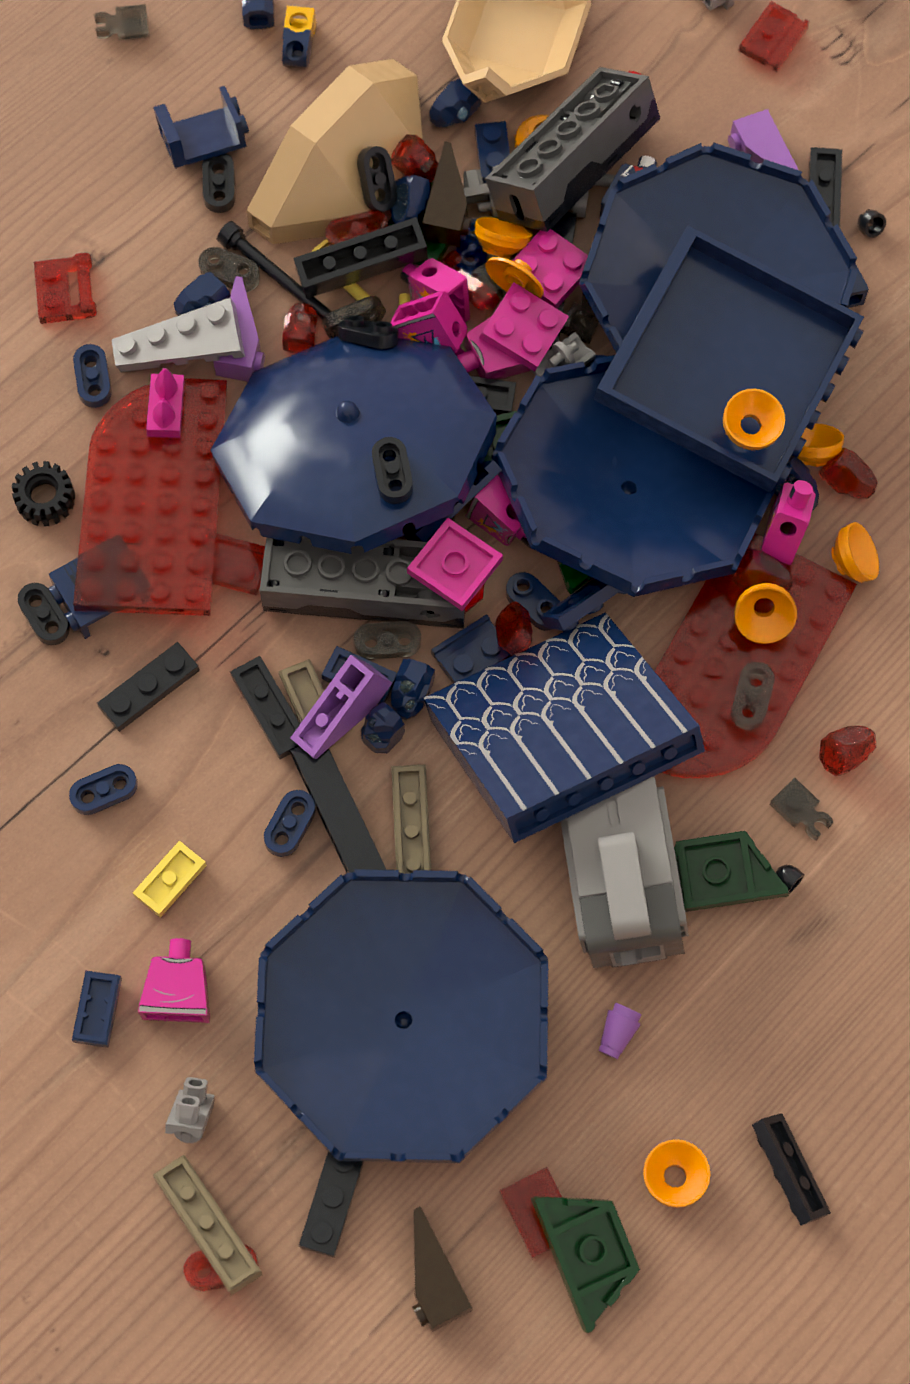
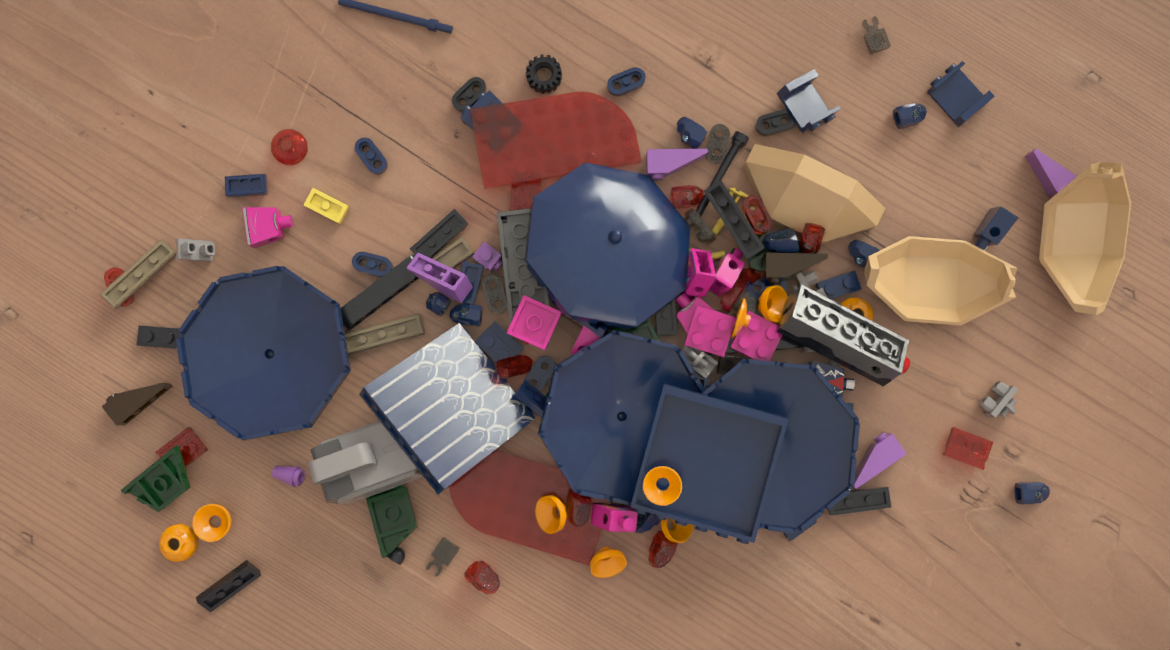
camera: 80 degrees right, 15 degrees up
clear red plate [34,253,97,324] -> none
black plate [97,642,200,732] -> none
wing [111,298,245,372] -> none
dark pink tile [146,368,185,438] -> none
leg [282,6,316,68] -> none
black plate [338,315,398,349] -> none
black plate [357,146,397,211] -> none
black plate [372,437,413,504] -> none
clear smoke plate [731,662,775,730] -> none
black hinge [858,209,886,238] -> none
none -> light orange piece [159,524,198,562]
none -> clear red piece [271,129,308,166]
none -> medium lavender bracket [472,241,503,273]

